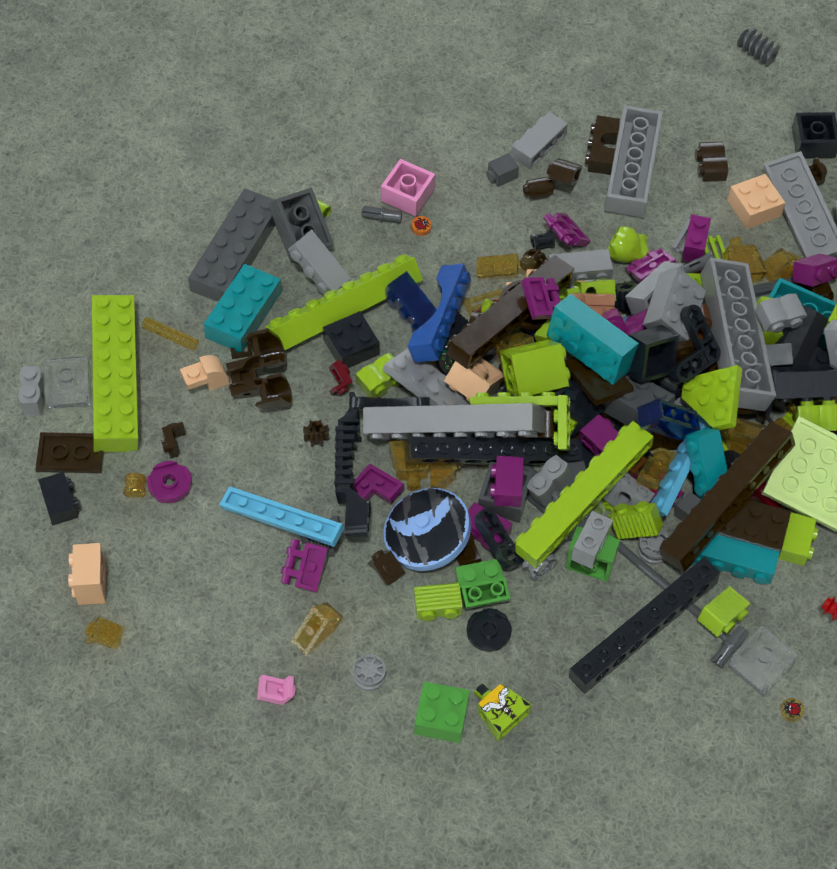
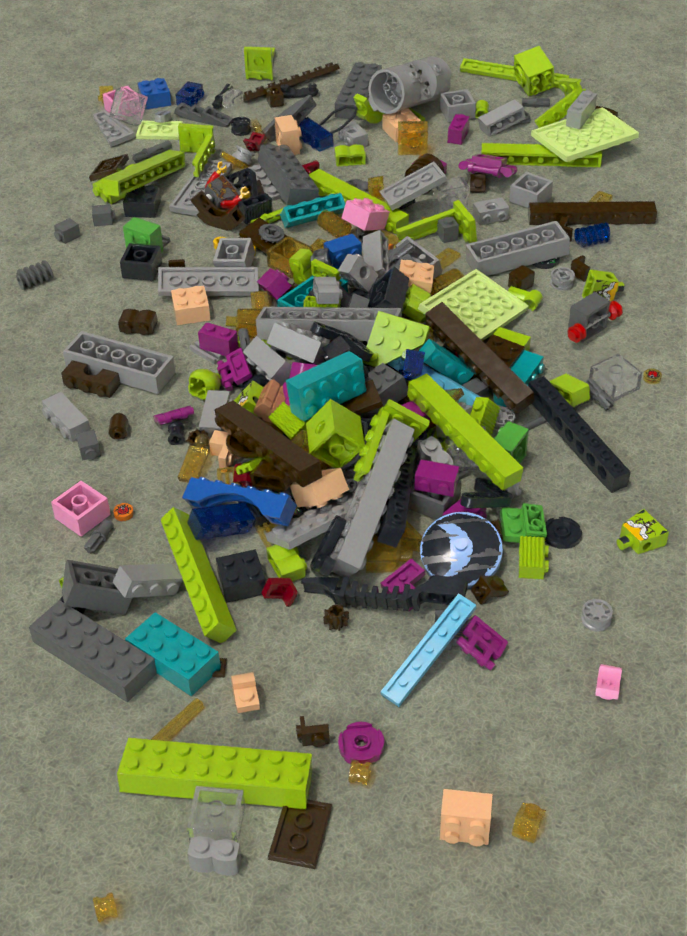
camera: 75 degrees left, 15 degrees down
black brick [38,472,80,526] -> none
dark brown piece [226,328,293,409] -> none
clear yellow slope [291,602,343,656] -> none
bright green brick [414,681,470,743] -> none
magenta plate [521,277,561,320] -> none
dark brown brick [547,158,582,186] -> none
light grey brick [571,511,613,569] -> none

